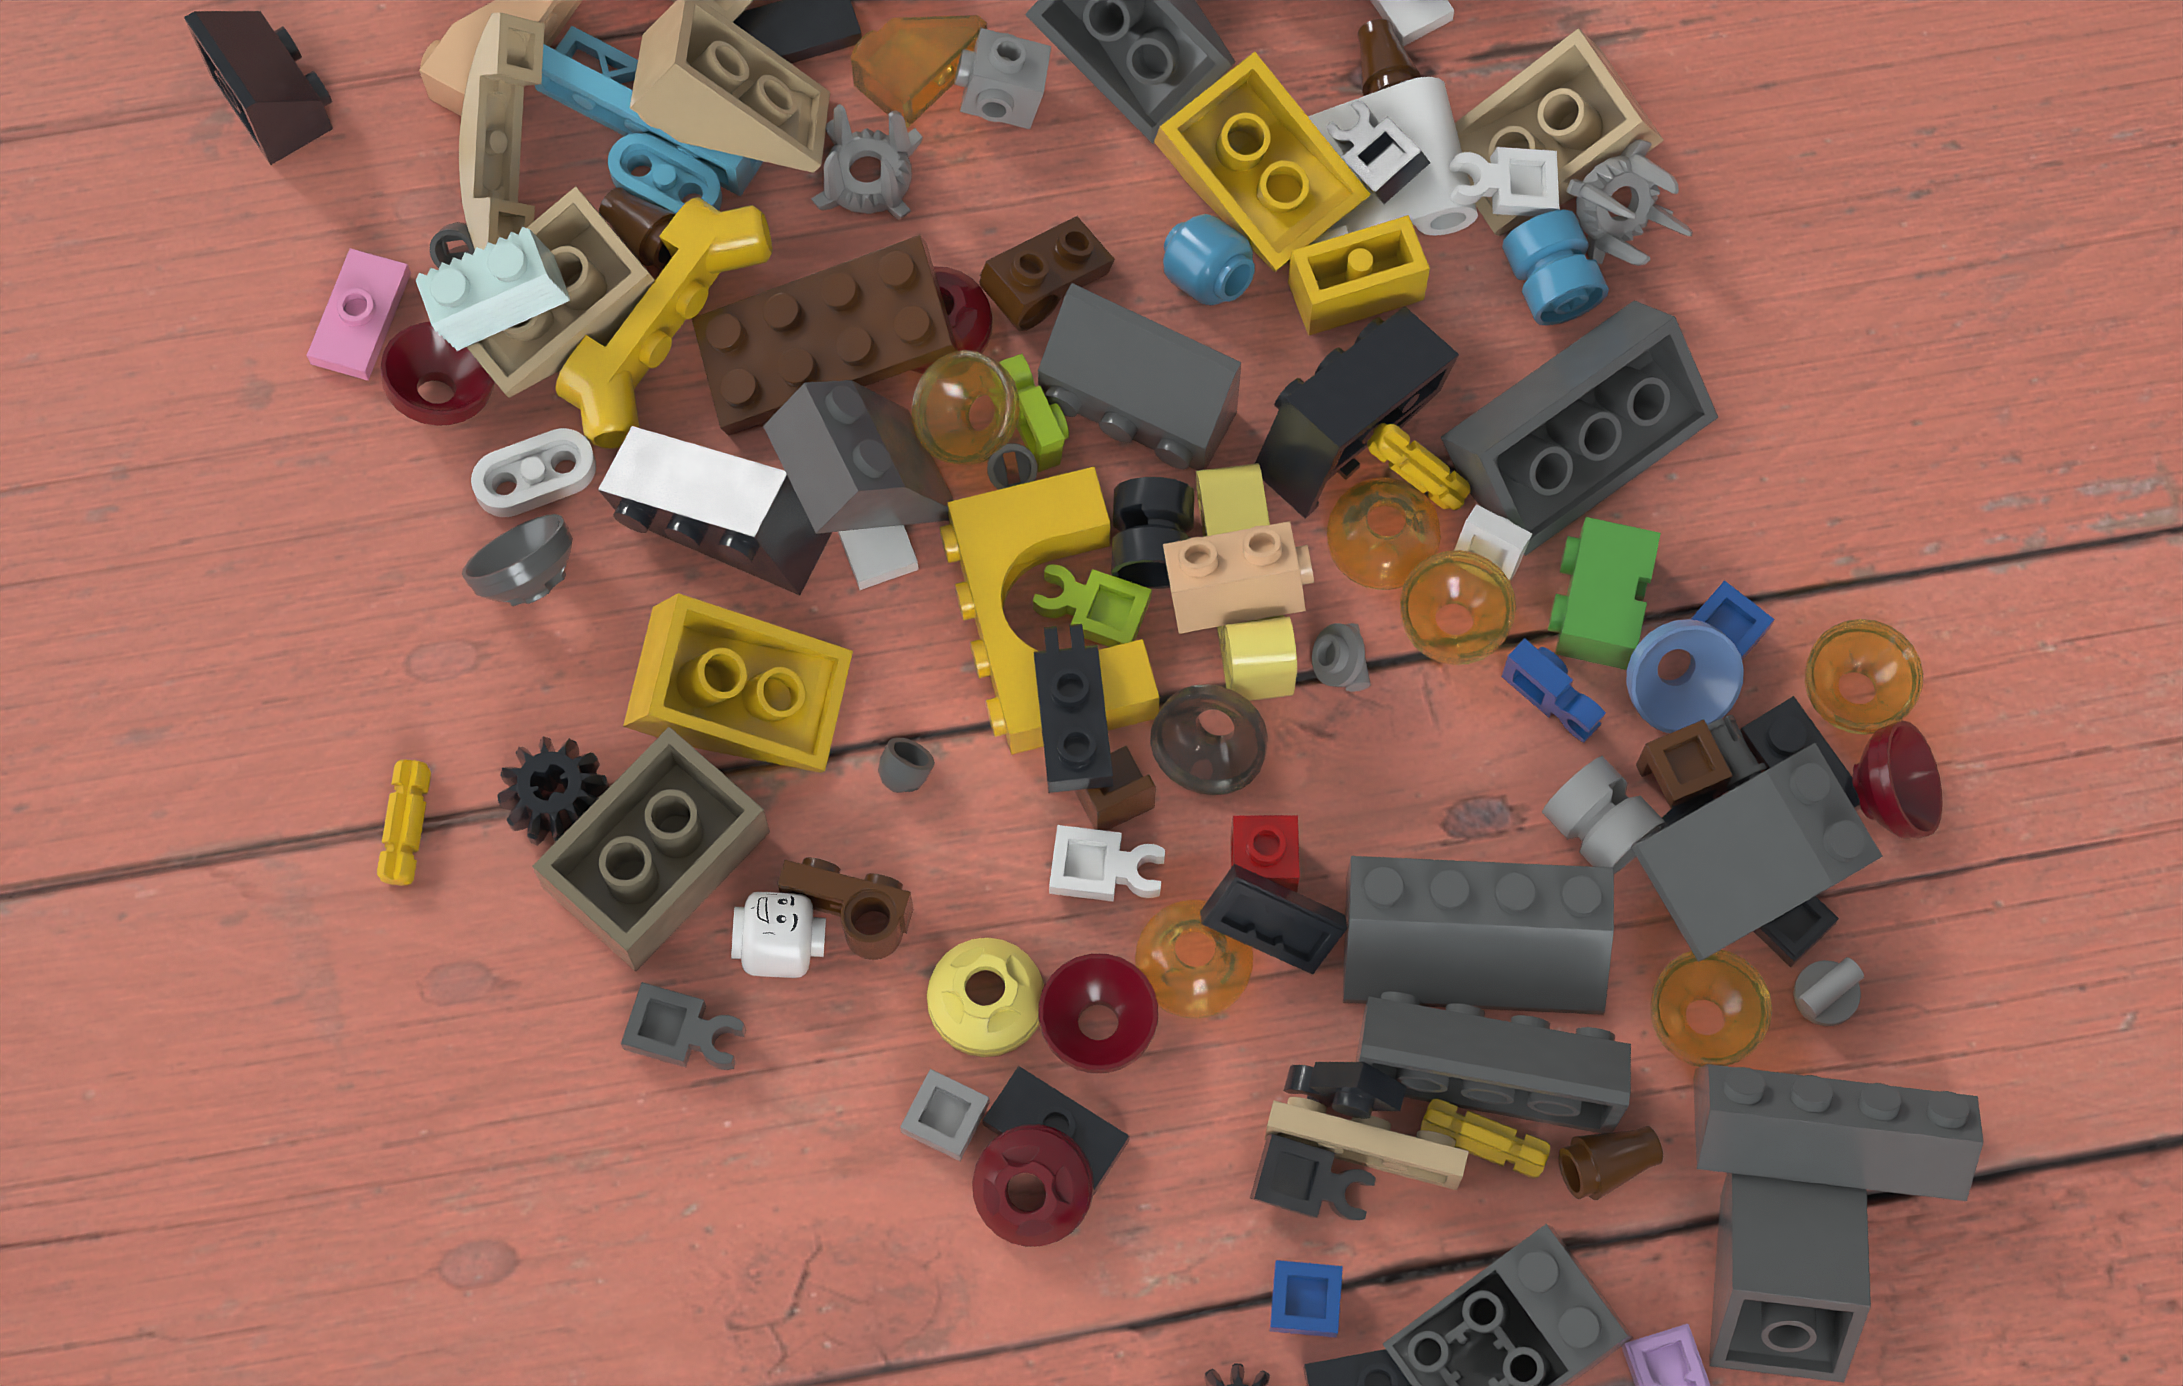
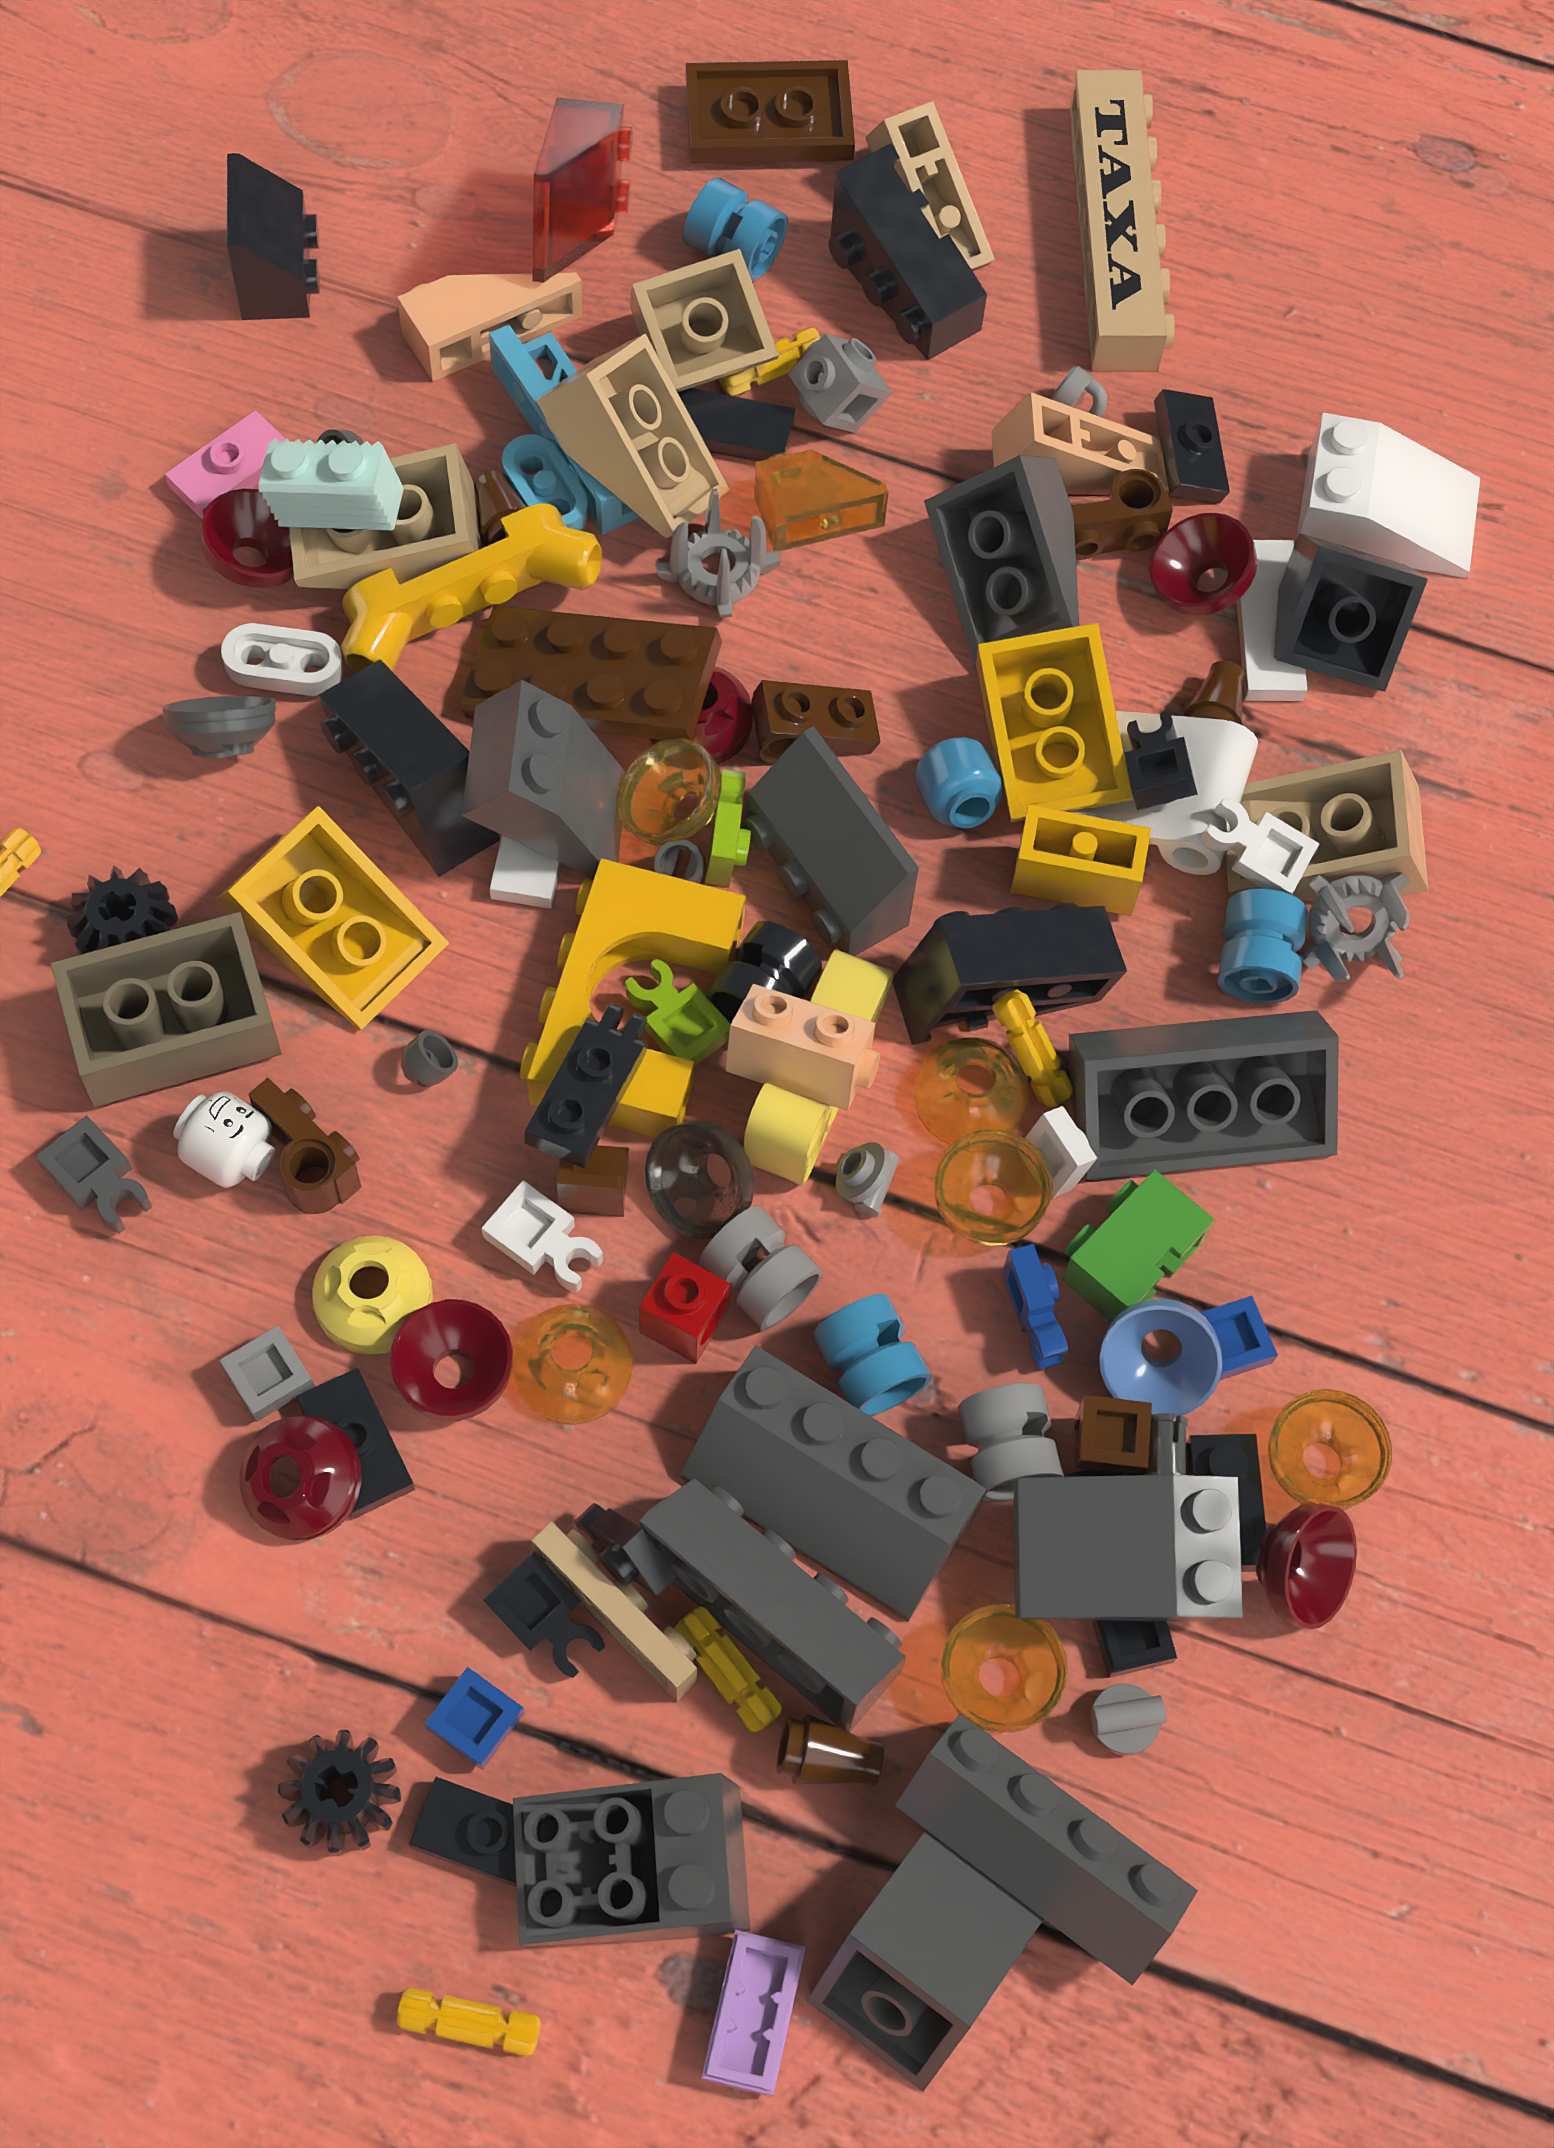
camera: 25 degrees right, 5 degrees down
tan slope [459,12,545,250] -> none
light grey brick [954,28,1051,129] -> none
black plate [1200,864,1348,975] -> none
none -> light grey wheel [699,1205,824,1331]
none -> dark azure wheel [813,1294,932,1417]

